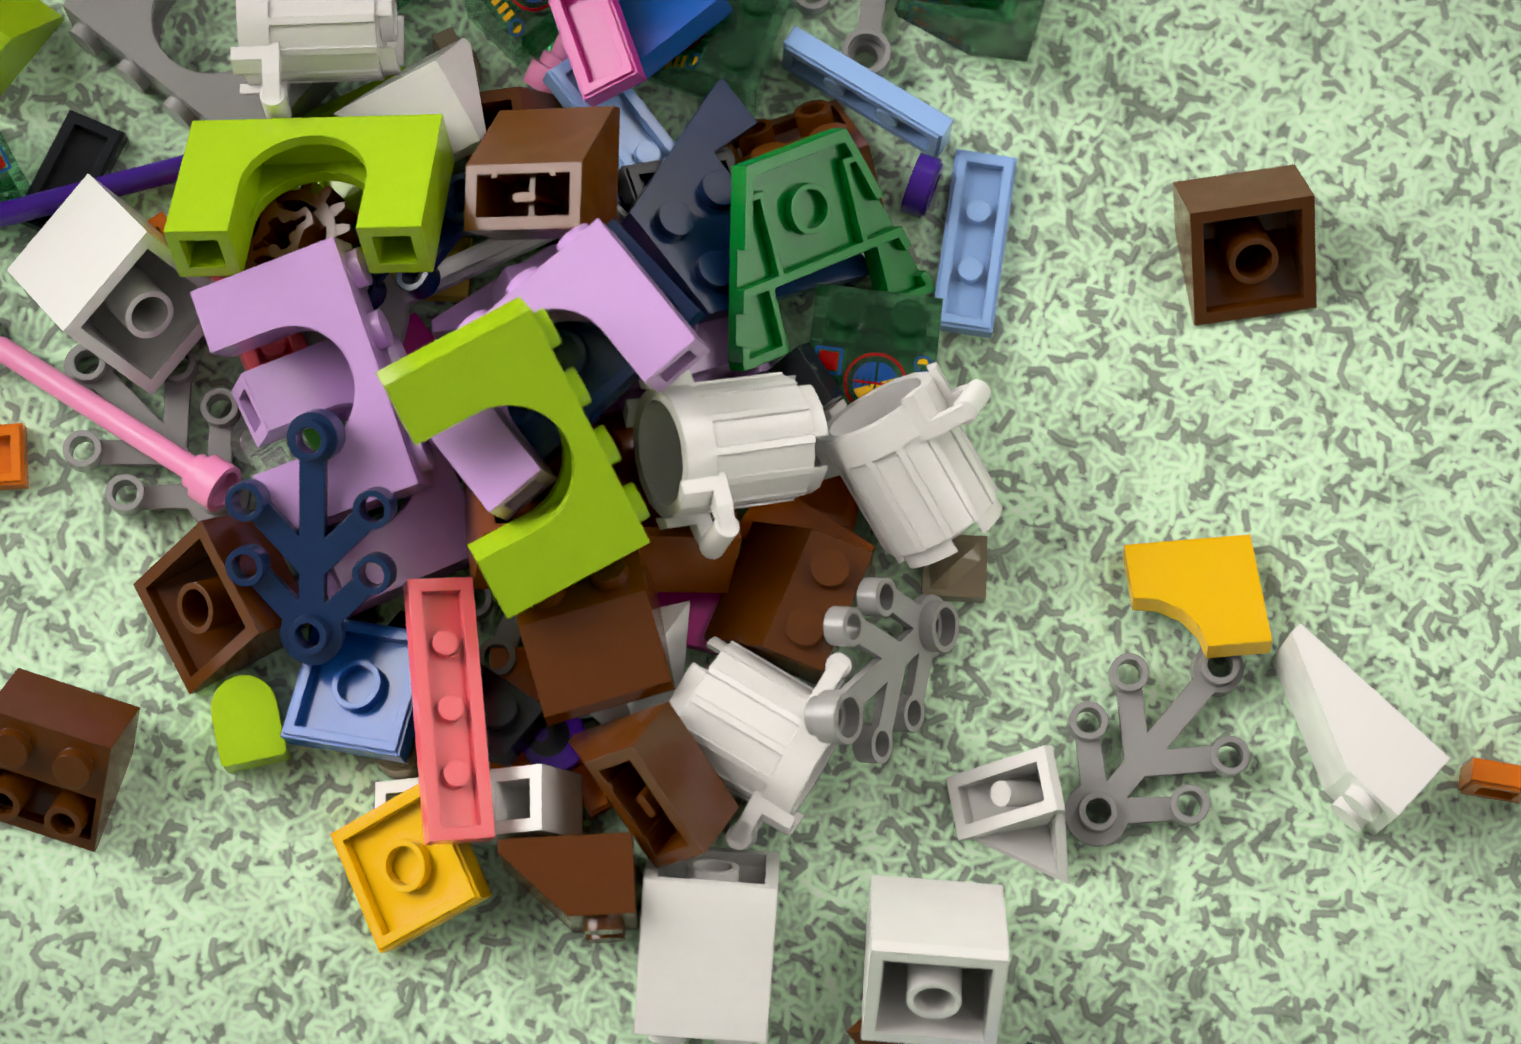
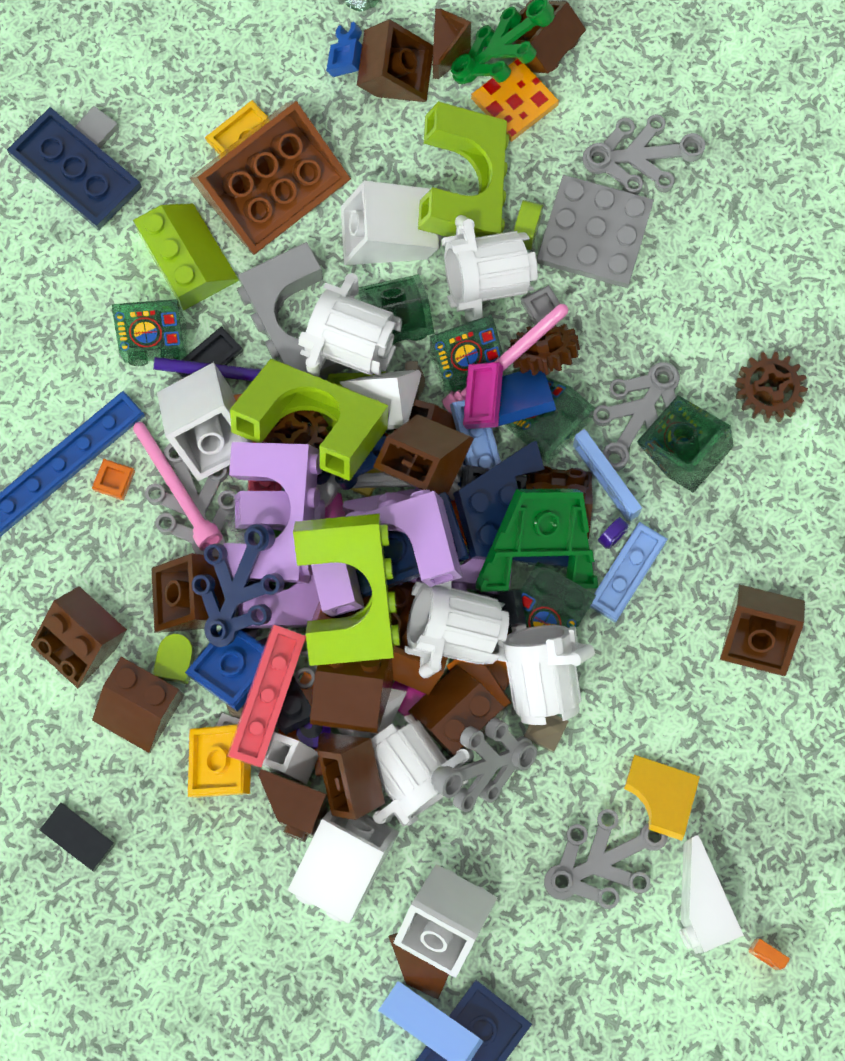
camera: 30 degrees right, 0 degrees up
white slope [946,745,1069,884] -> none
none -> reddish brown slope [92,657,185,754]

